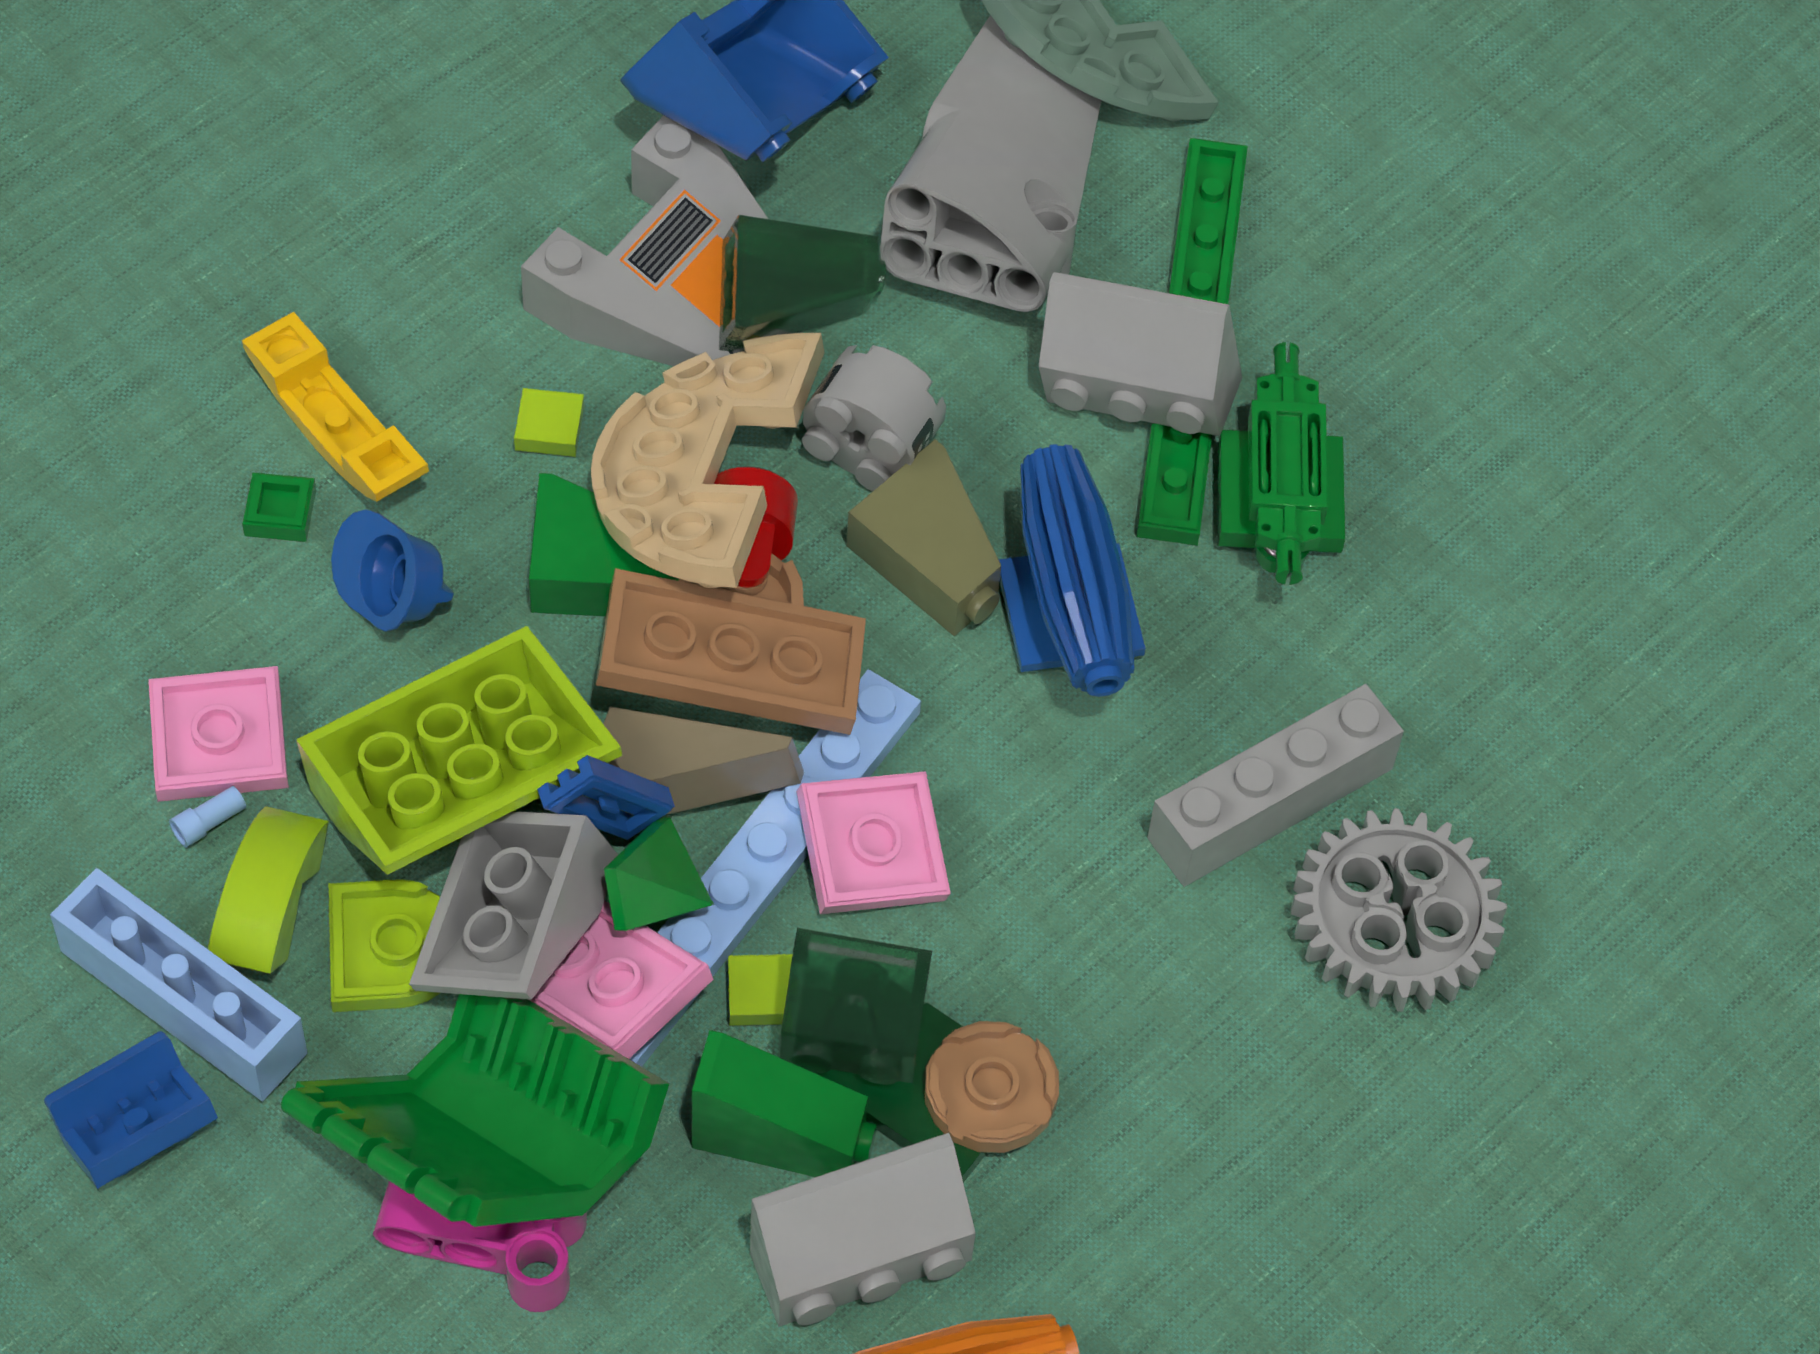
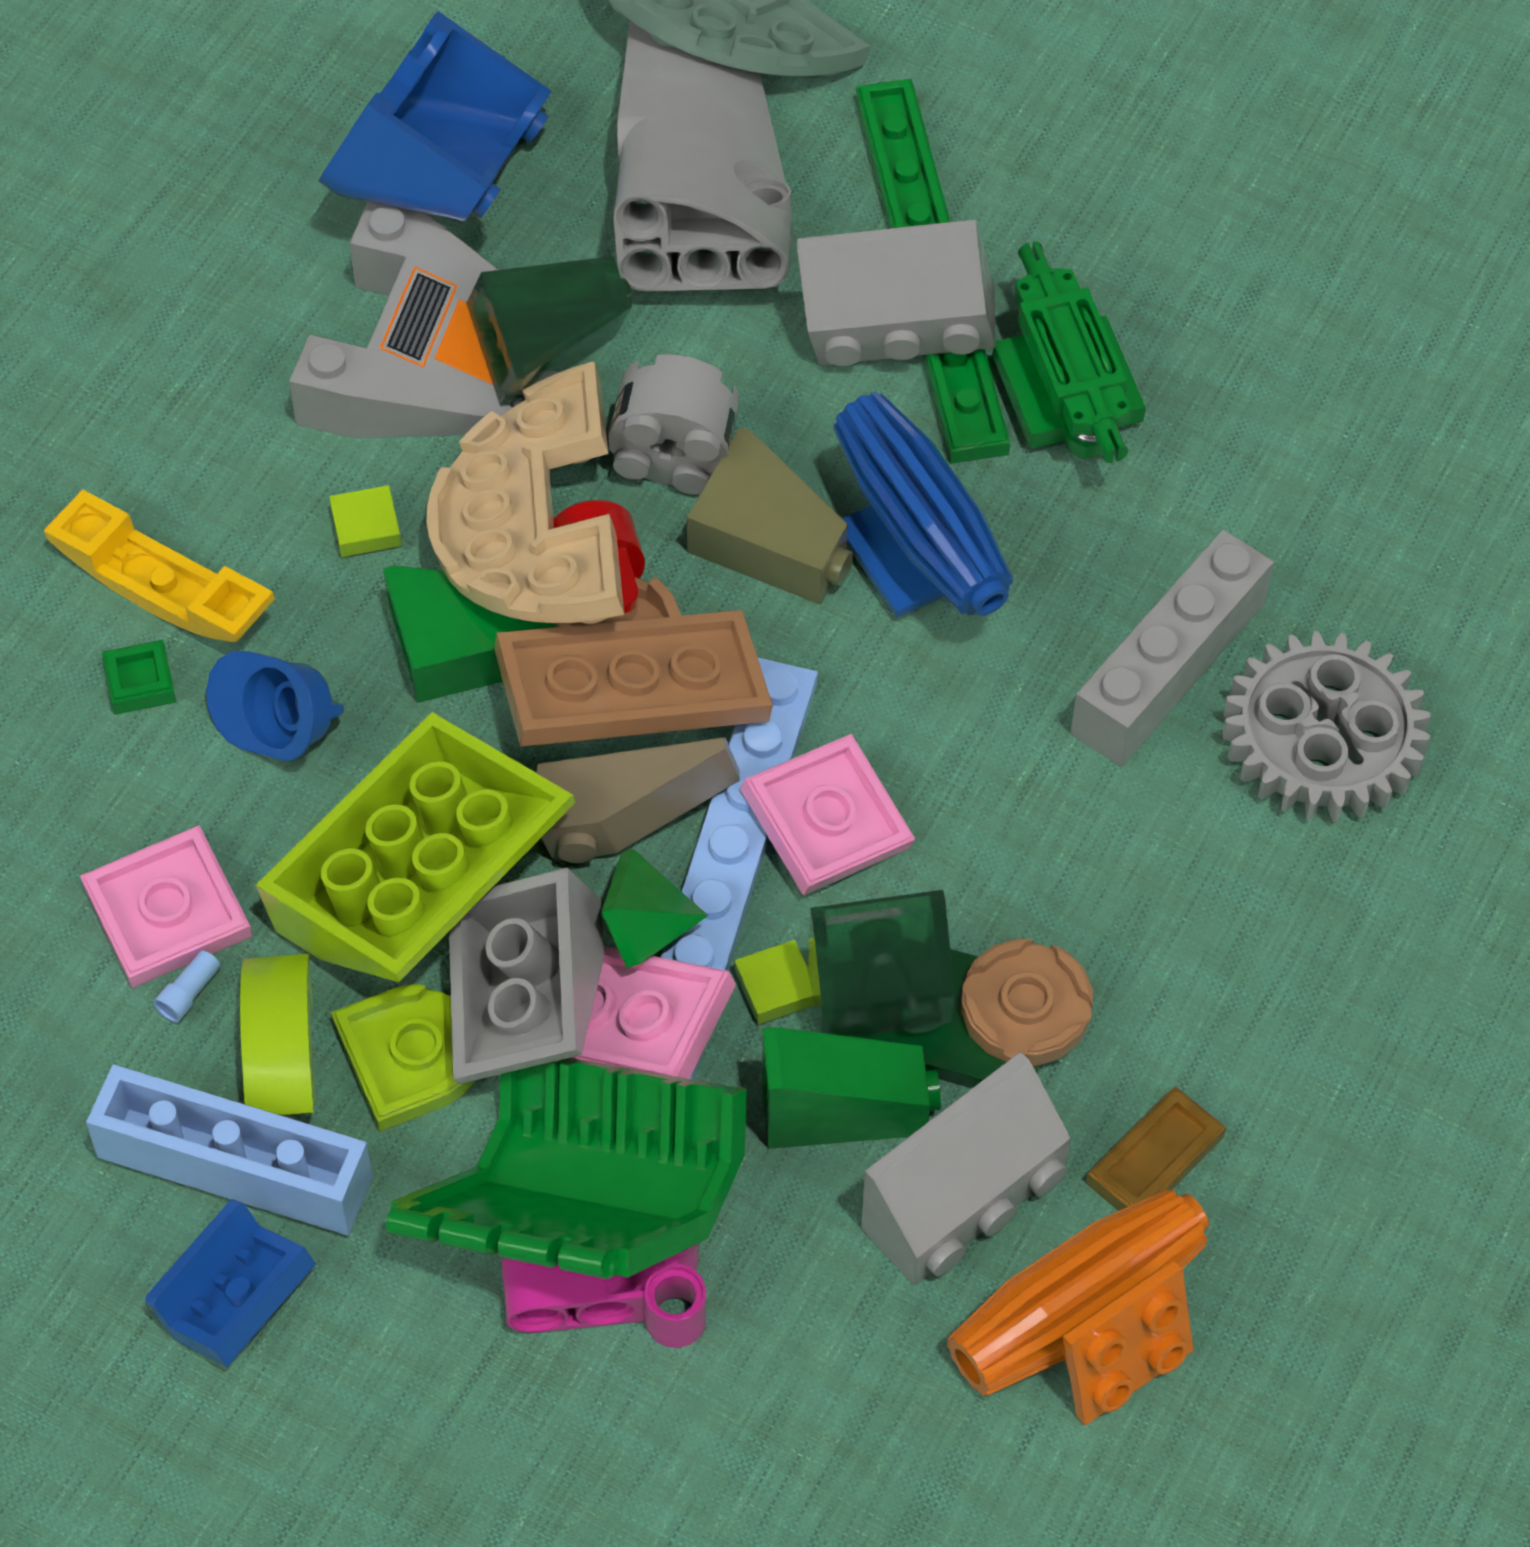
camera: 15 degrees left, 0 degrees up
blue tile [538,755,675,840] -> none
none -> pearl gold tile [1086,1086,1226,1211]

